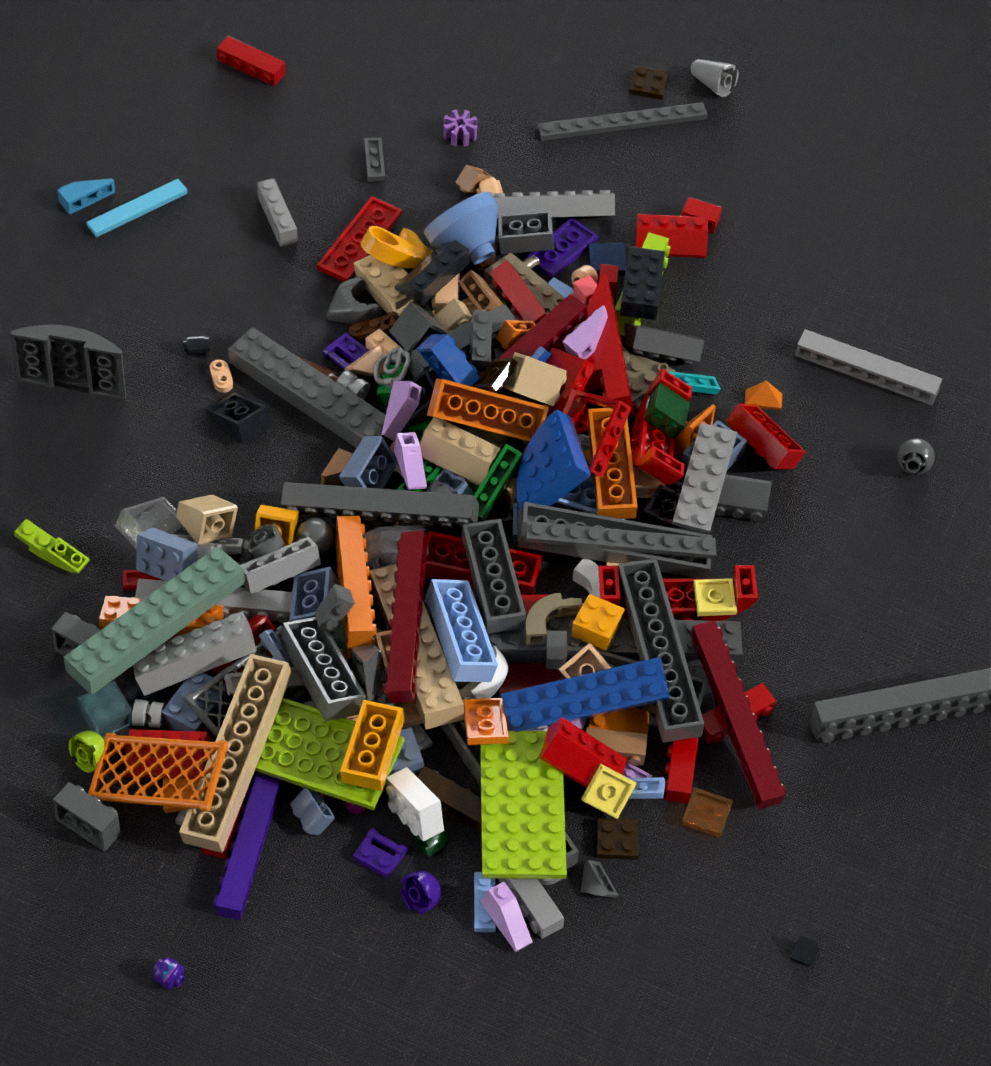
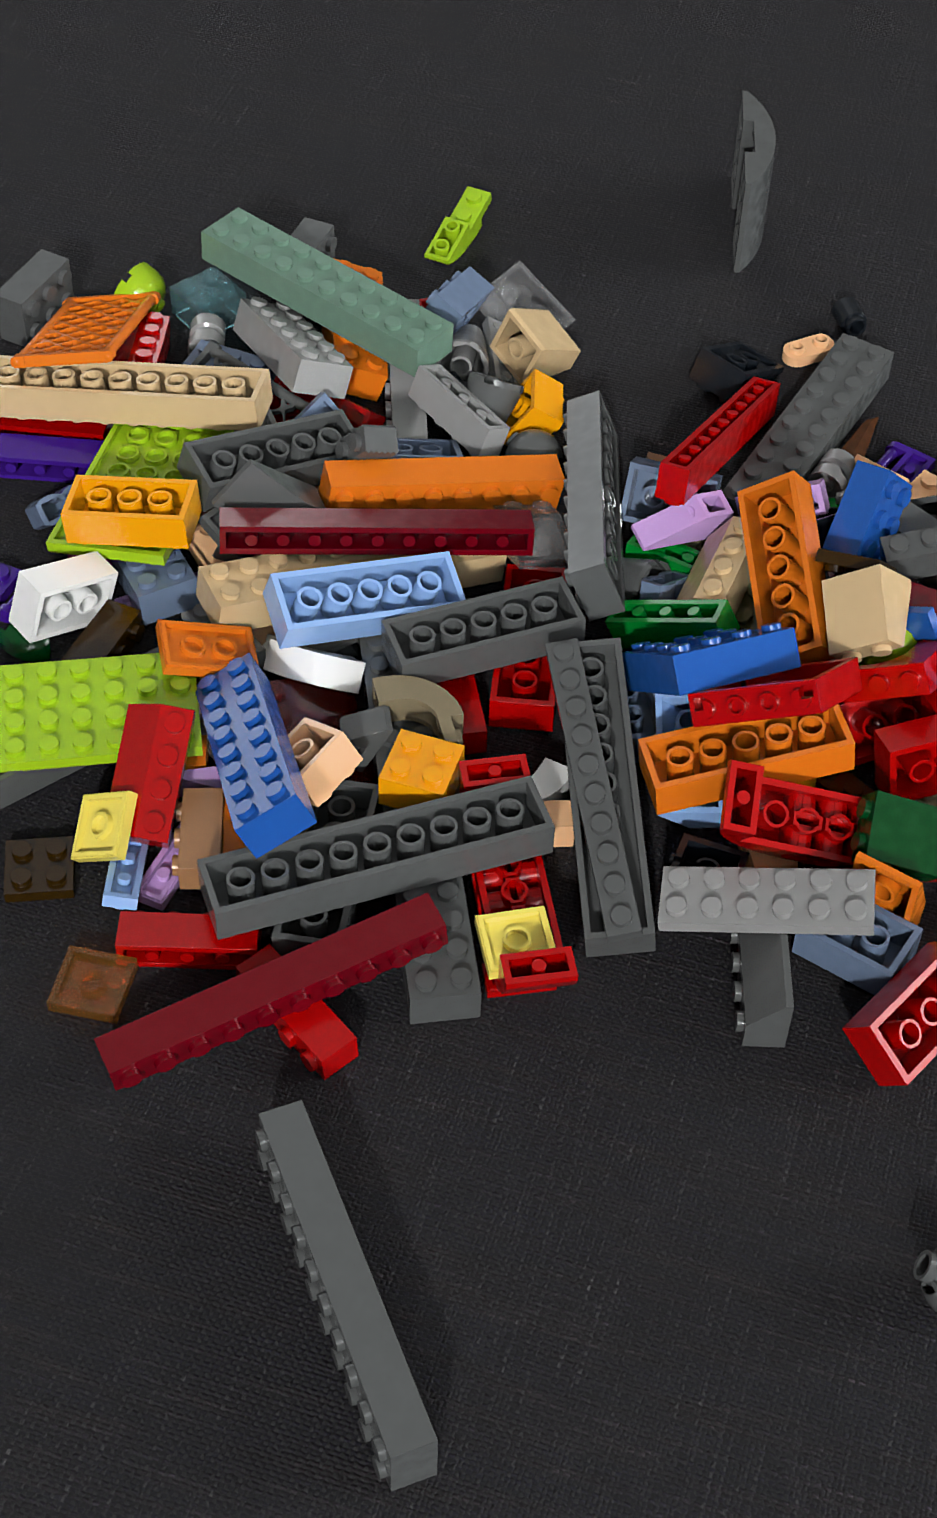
camera: 85 degrees right, 5 degrees down
none -> red brick [654,376,781,506]

